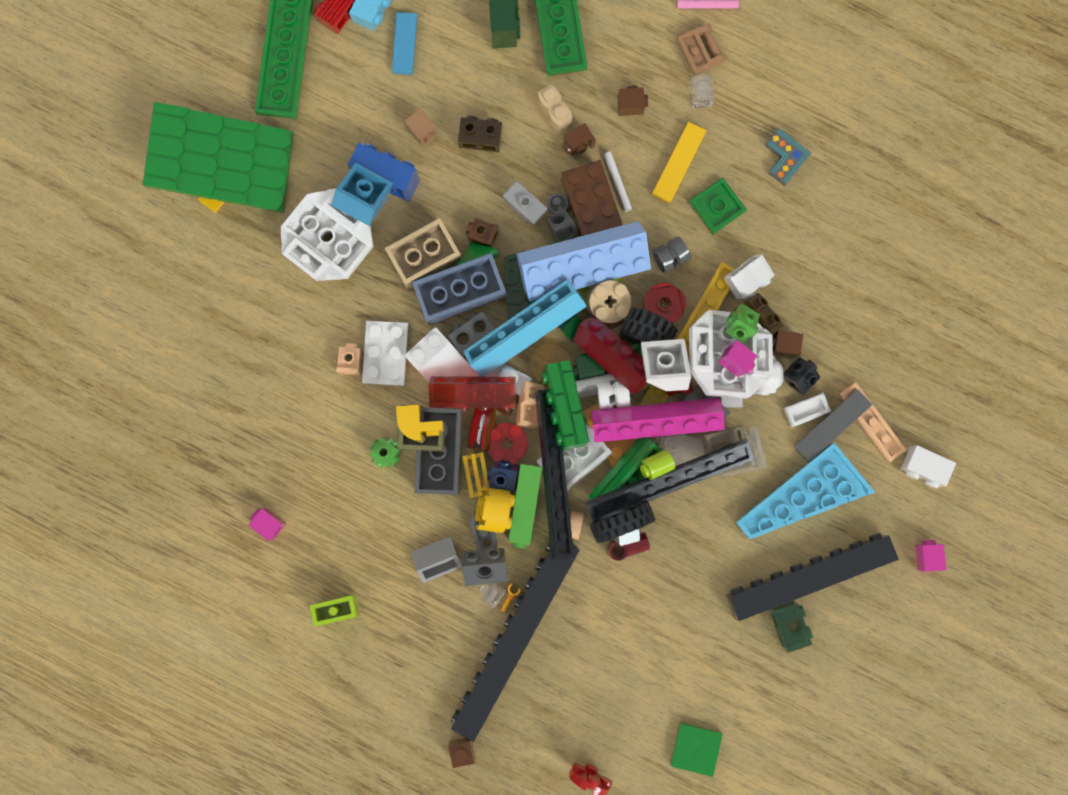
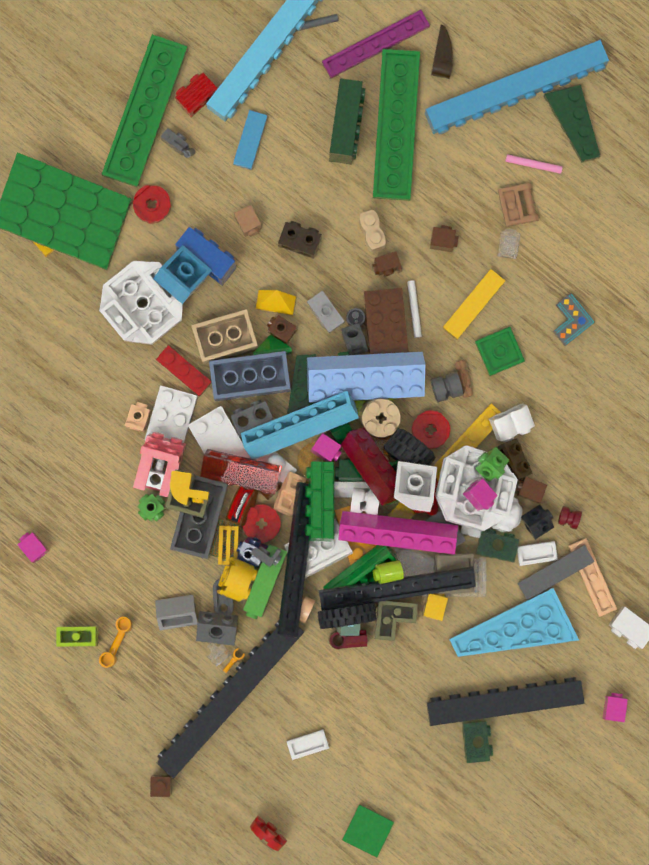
camera: 10 degrees right, 0 degrees up
none -> light orange bar [99,617,132,668]
none -> red plate [133,185,171,224]
none -> coral brick [133,432,186,497]
none -> red plate [156,345,212,397]
none -> dark grey piece [160,128,196,158]
none -> dark grey bracket [251,547,282,567]
none -> yellow slope [255,290,296,315]
none -> white tile [286,729,329,760]
none -> dark pink brick [311,433,342,462]
none -> olive brick [374,601,418,641]
none -> yellow brick [422,593,448,621]
none -> medium nougat axle [455,360,473,398]
none -> clear green brick [475,529,519,563]
none -> dark red wheel [558,506,582,530]

